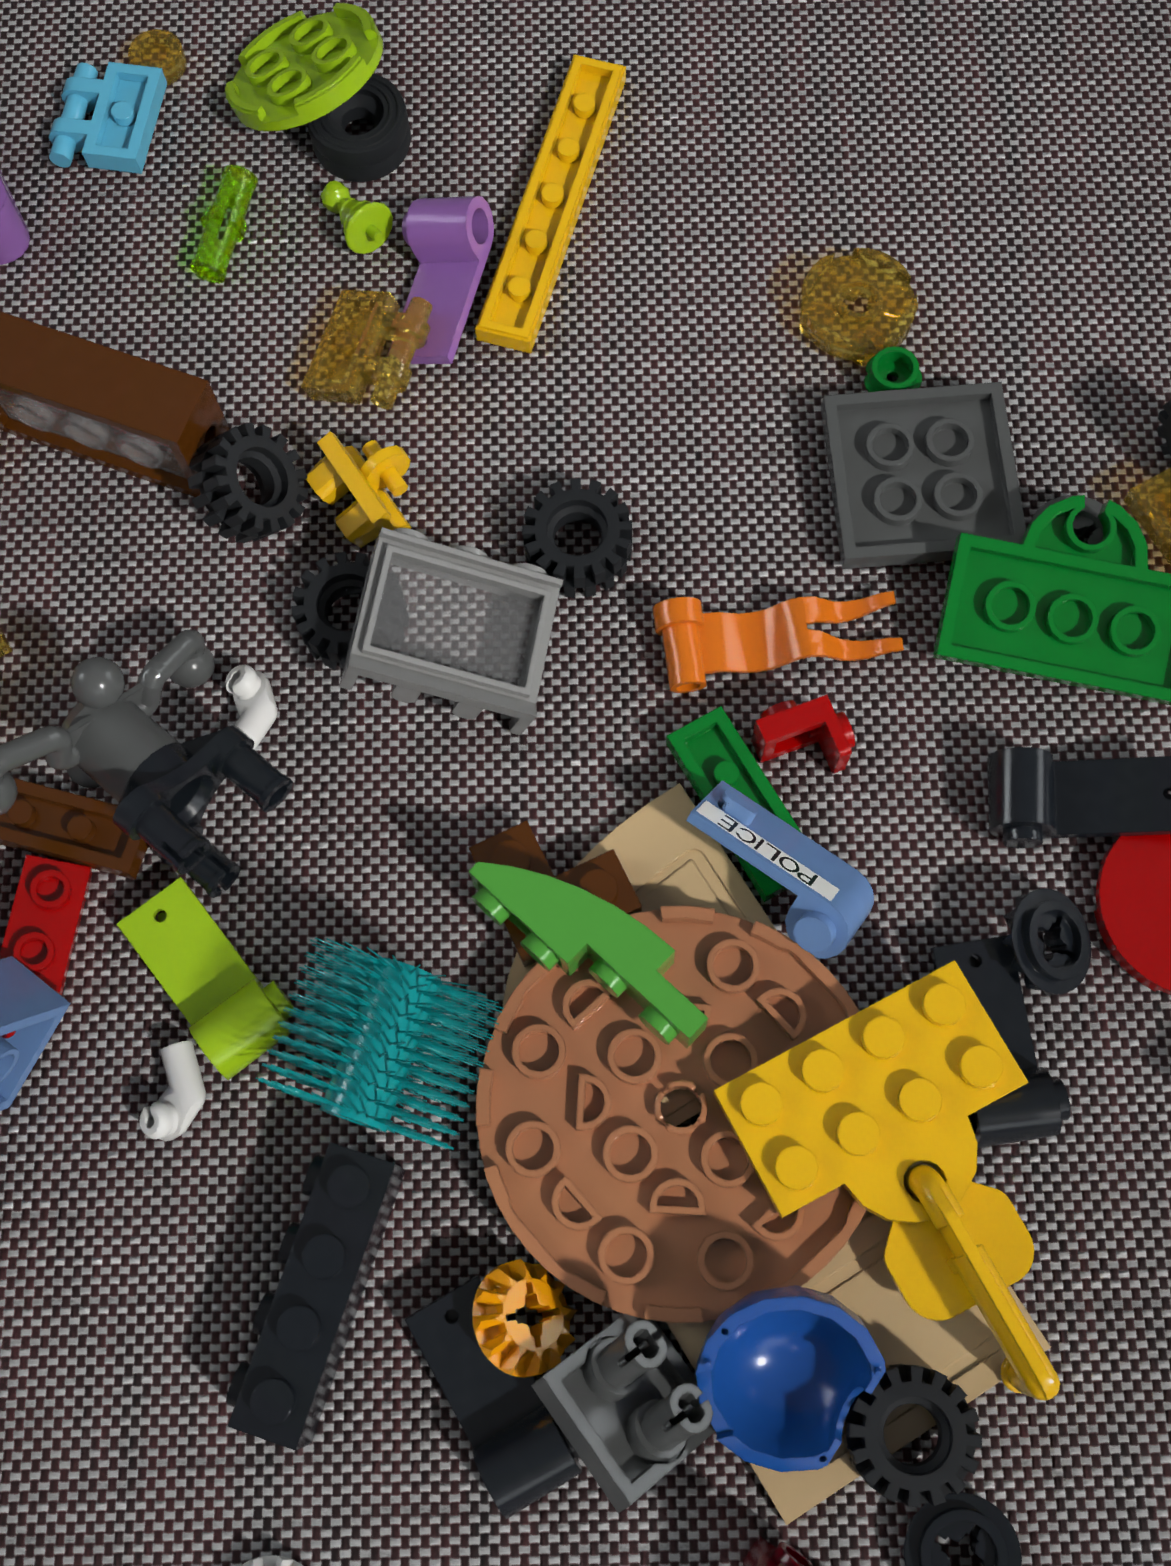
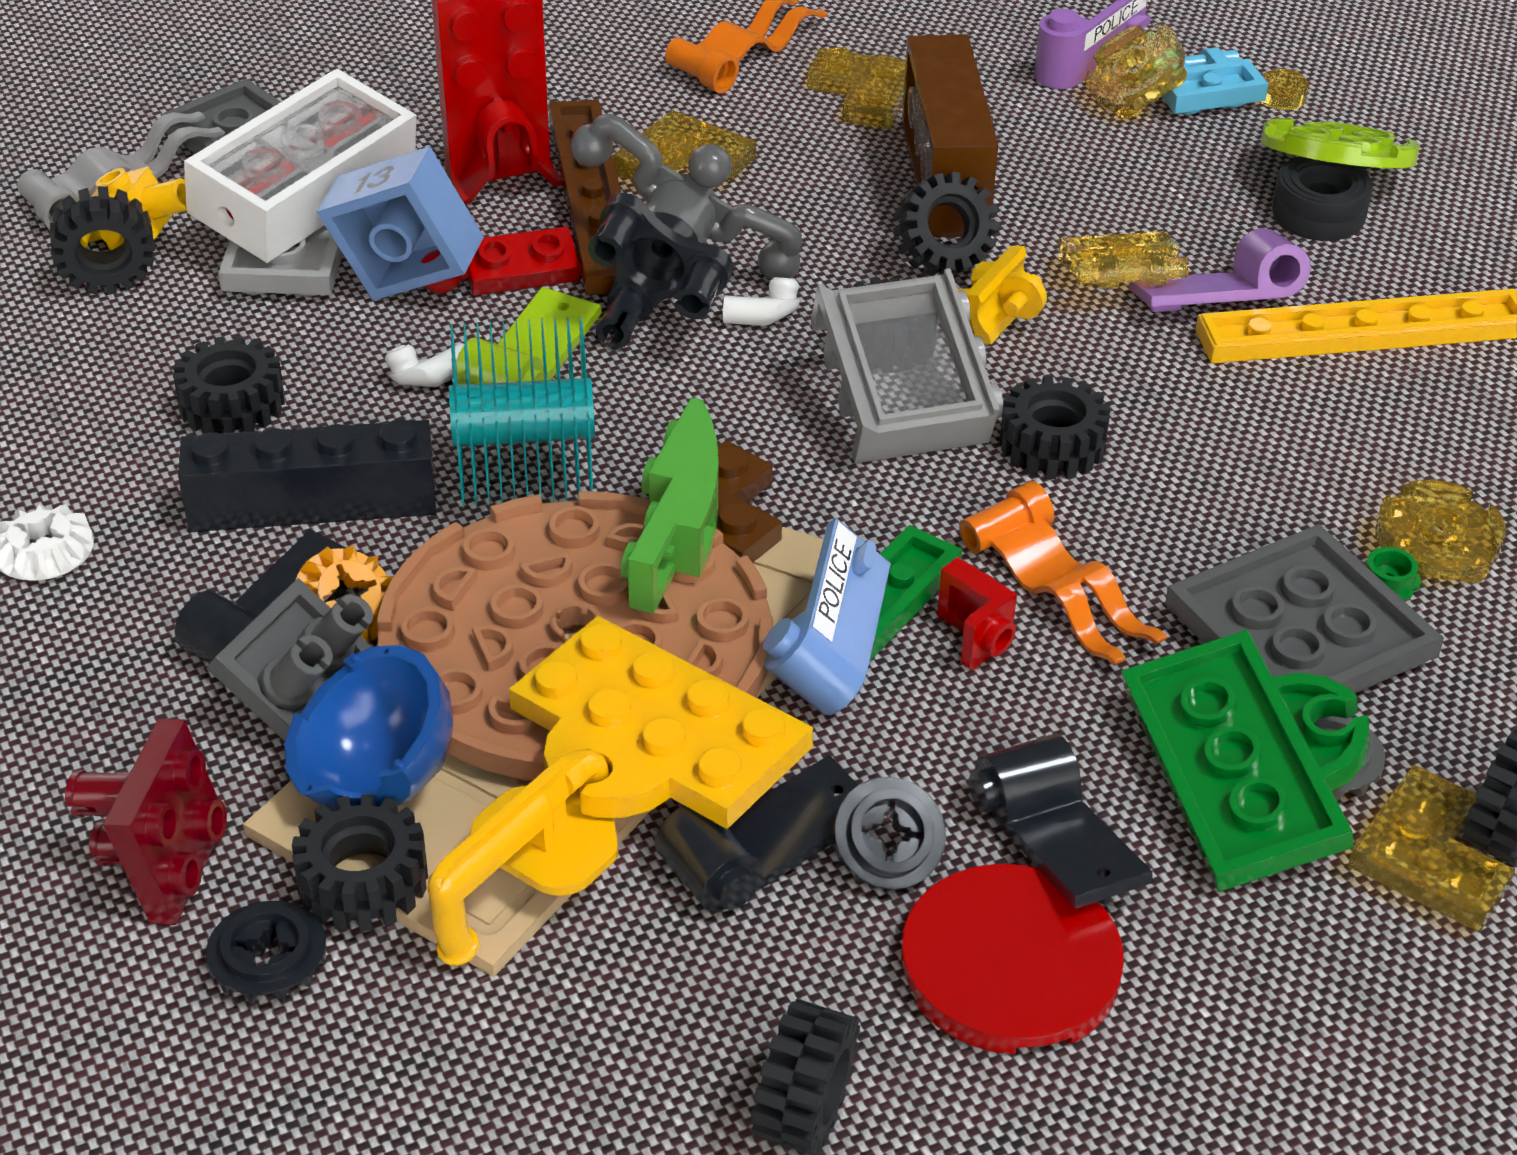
camera: 60 degrees right, 30 degrees down
clear neon green pin [190,165,258,284] -> none
lime piece [320,181,393,254] -> none
none -> black tyre [173,336,285,433]
none -> clear yellow plate [1086,24,1187,119]

